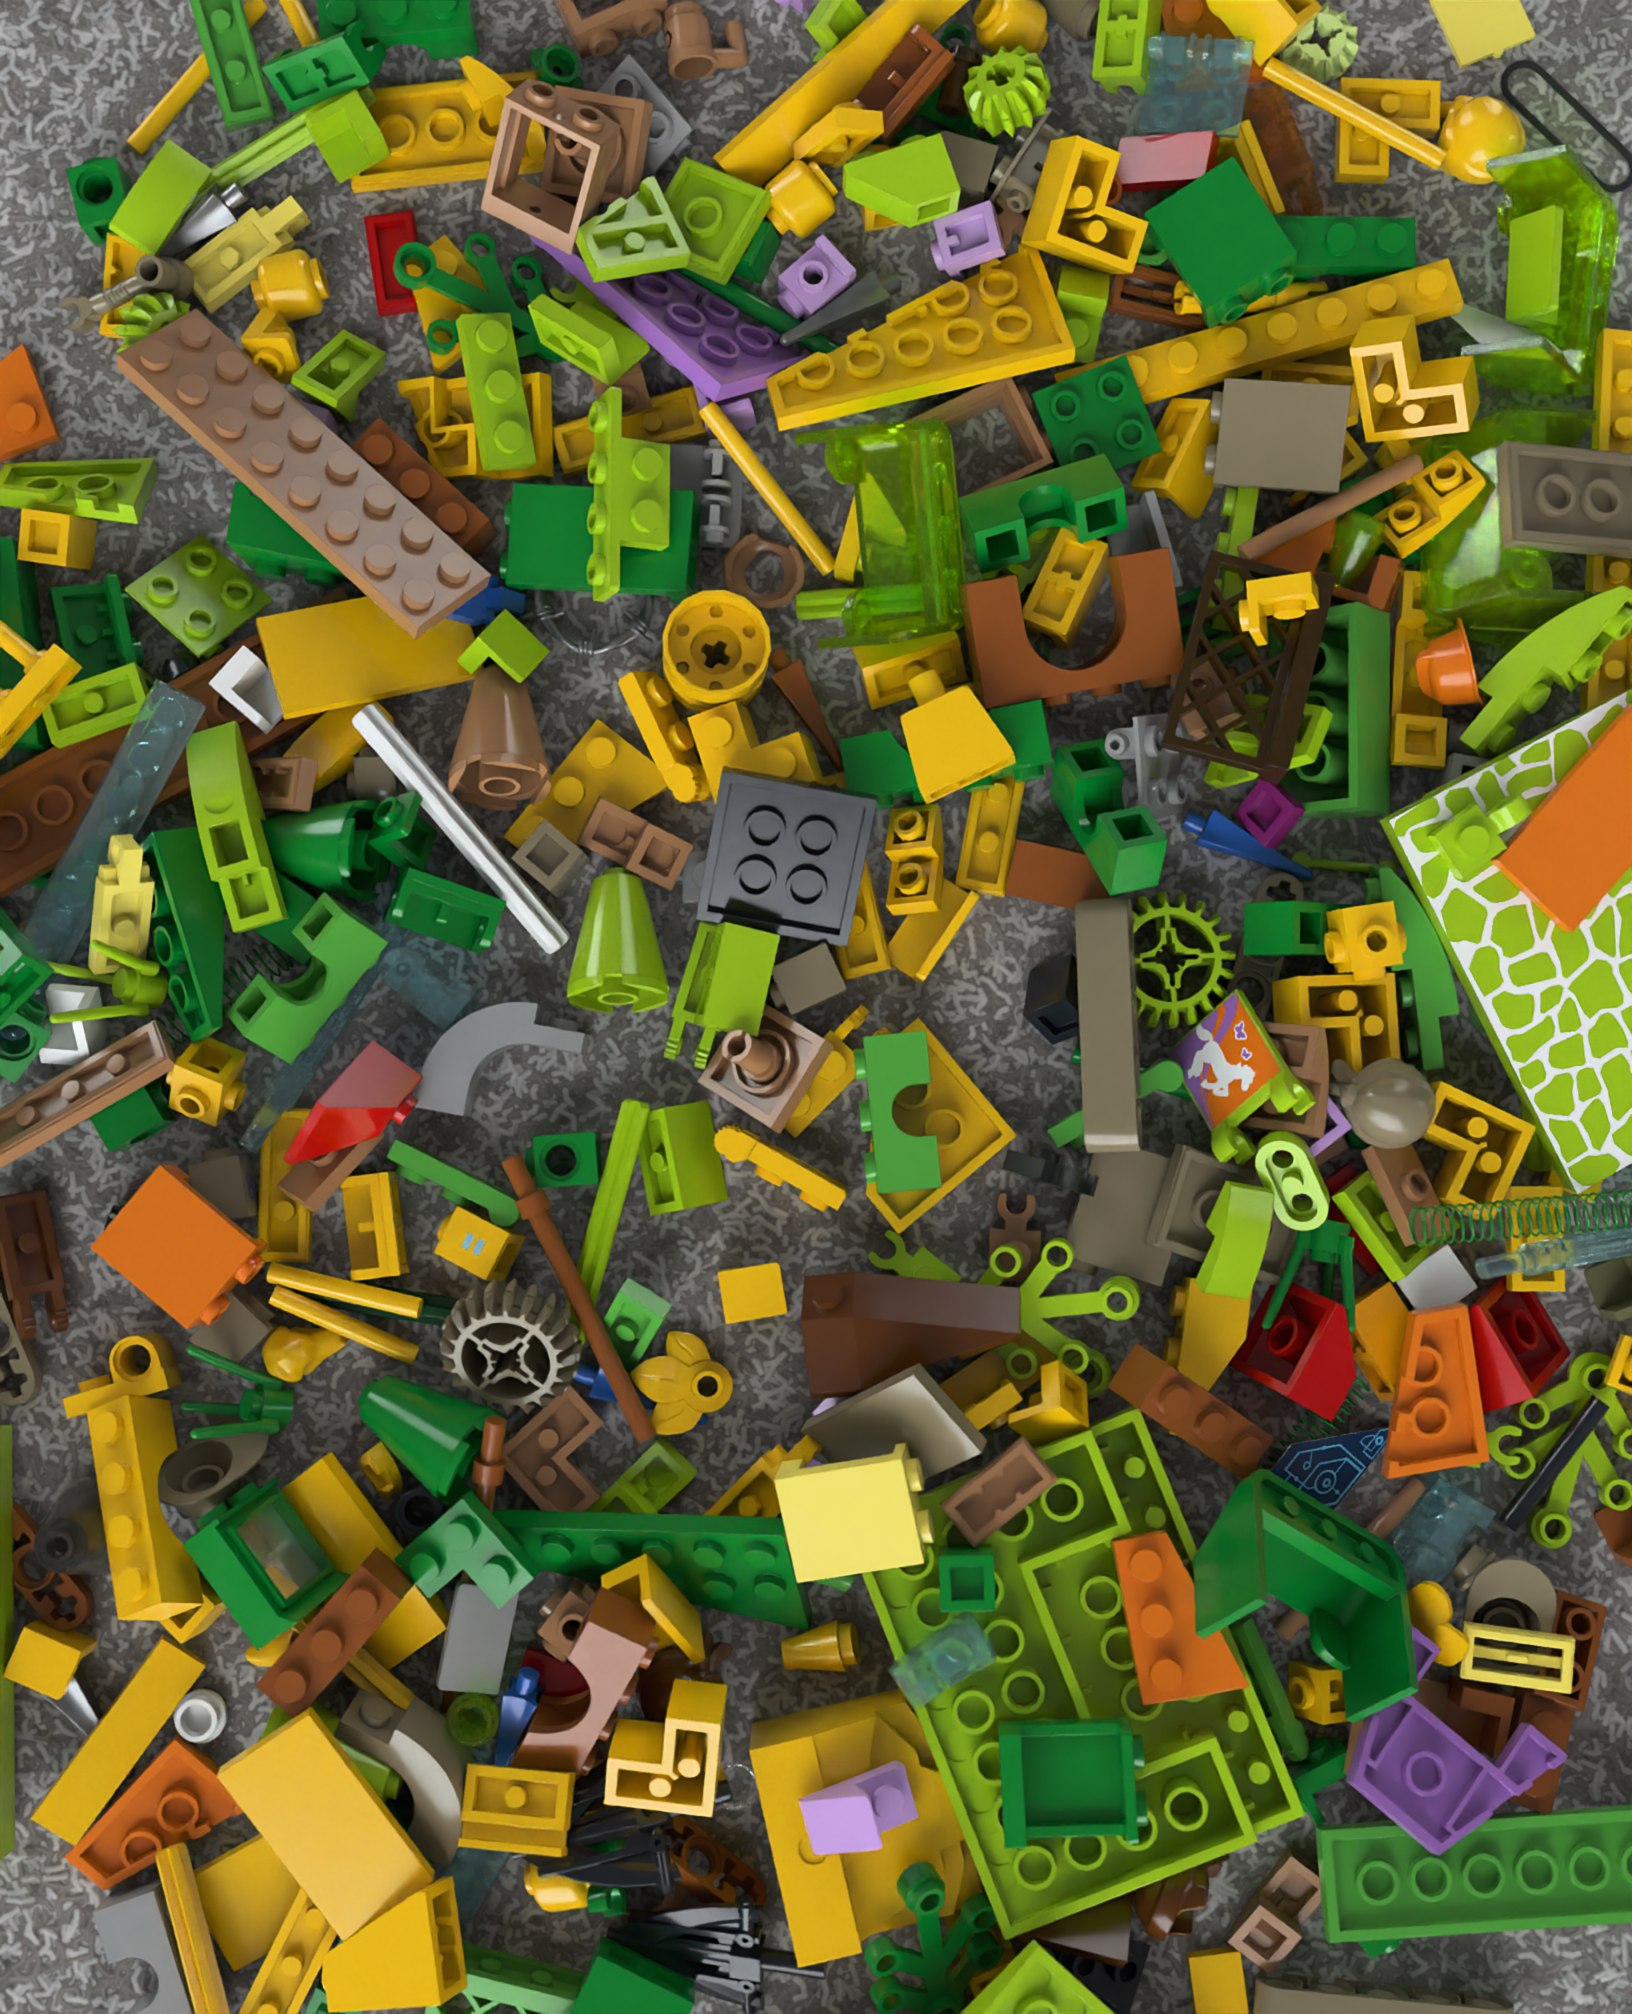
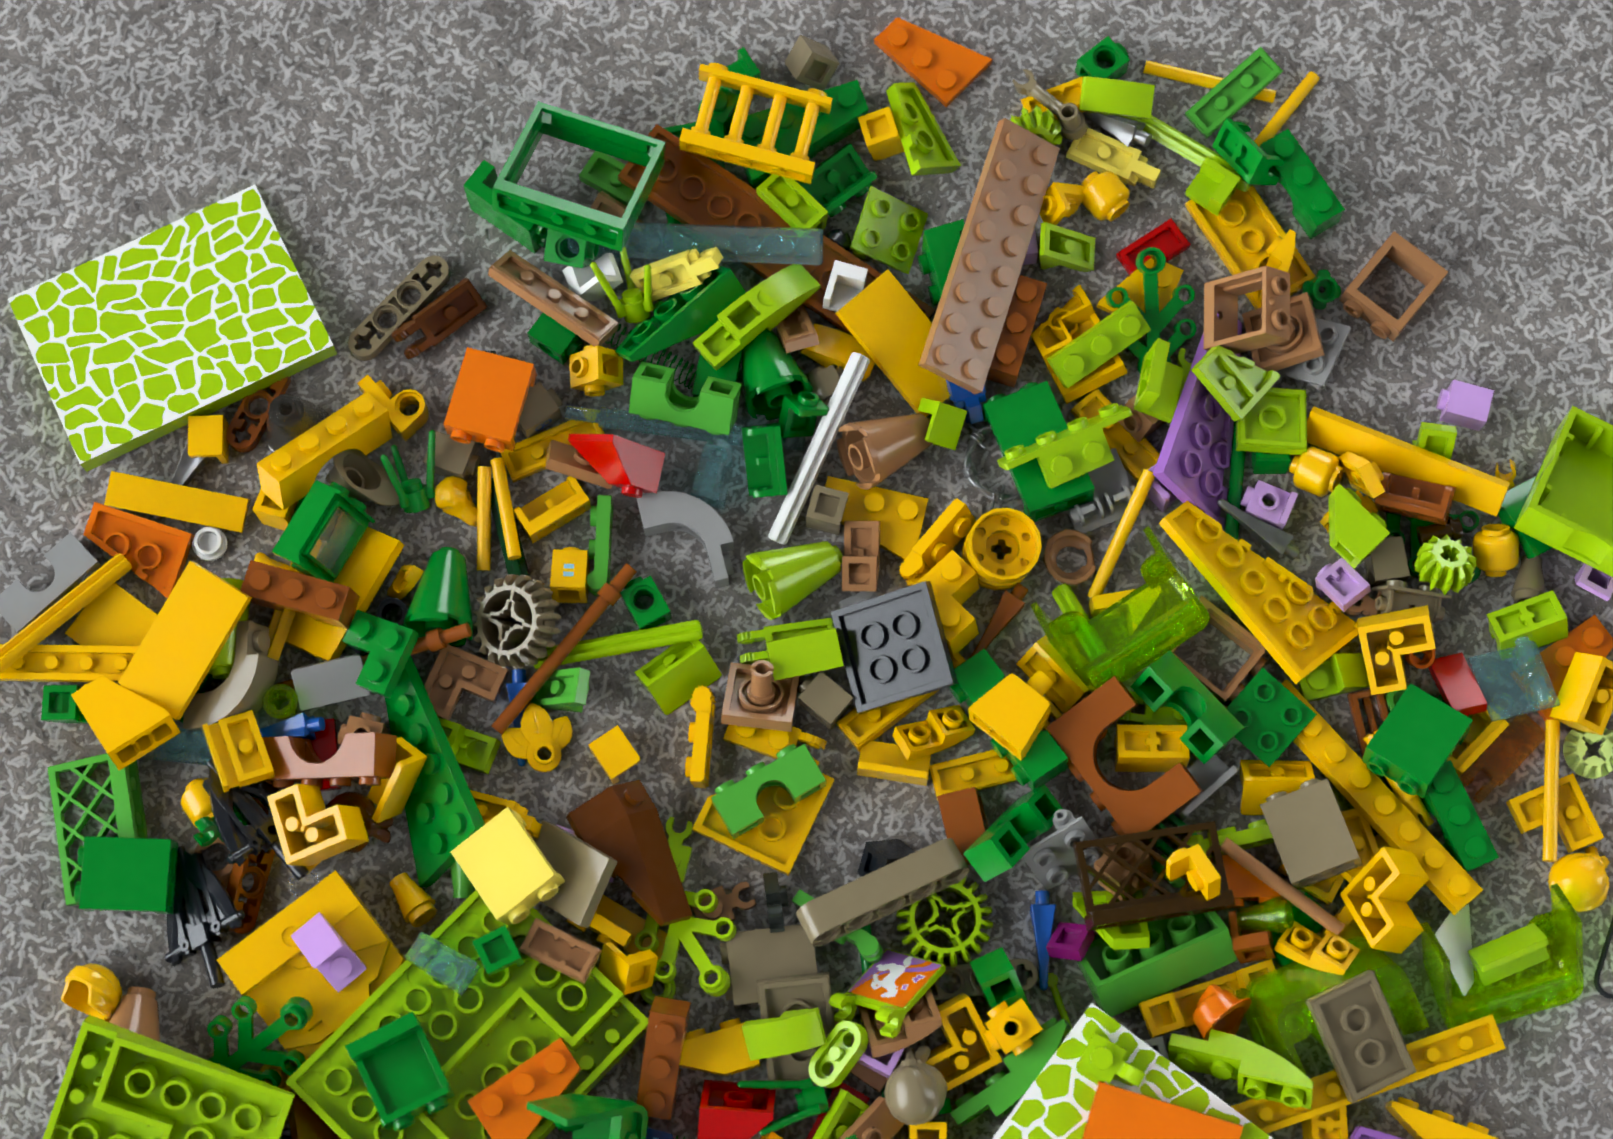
camera: 65 degrees right, 10 degrees down
medium nougat piece [663,1,749,81] -> none

